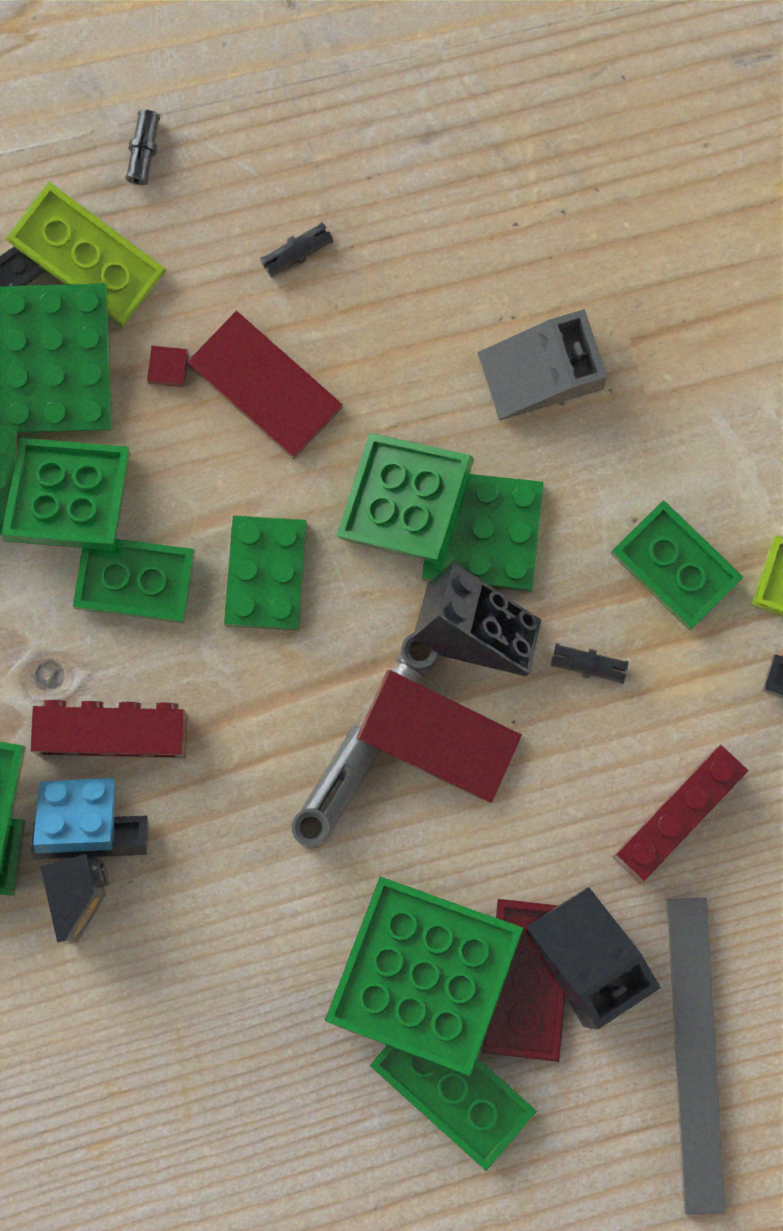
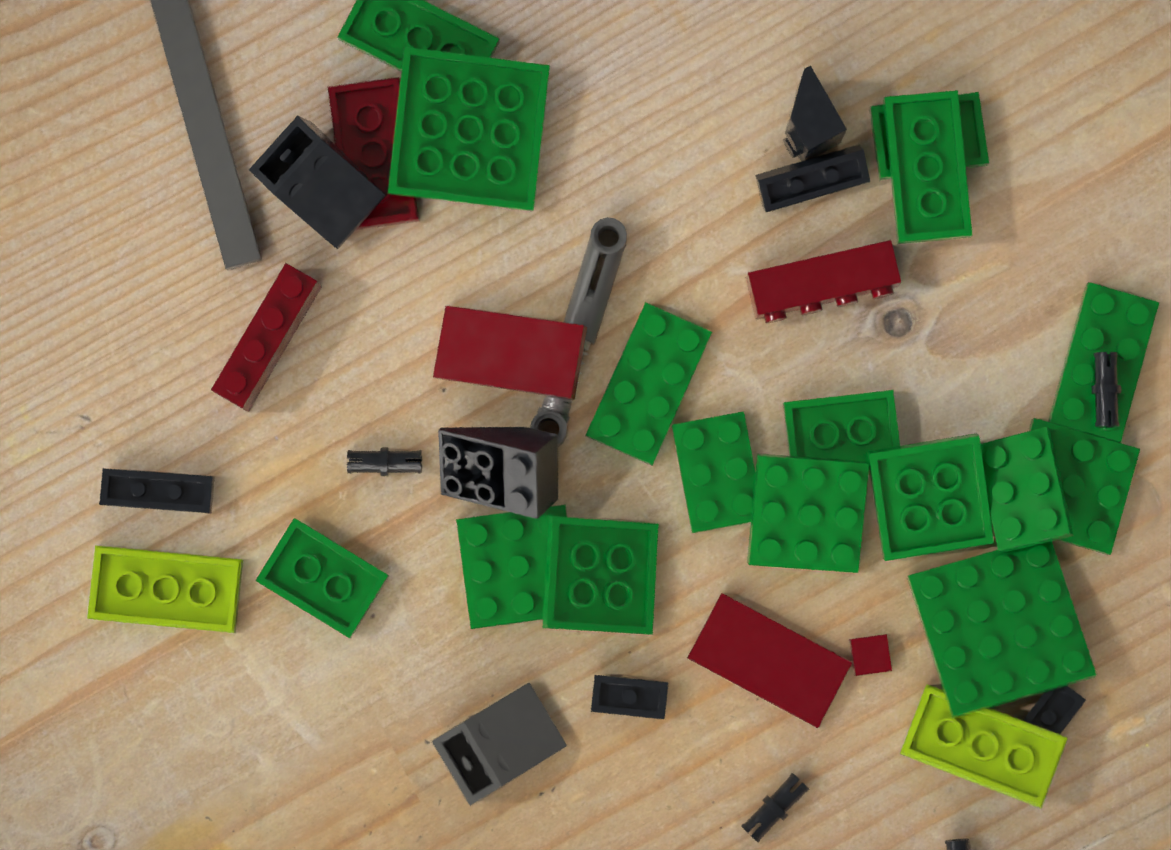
camera: 165 degrees right, 5 degrees up
dark azure plate [33,778,116,853] -> none
none -> green plate [586,302,712,466]
none -> black plate [591,675,668,720]
none -> green plate [747,453,869,573]

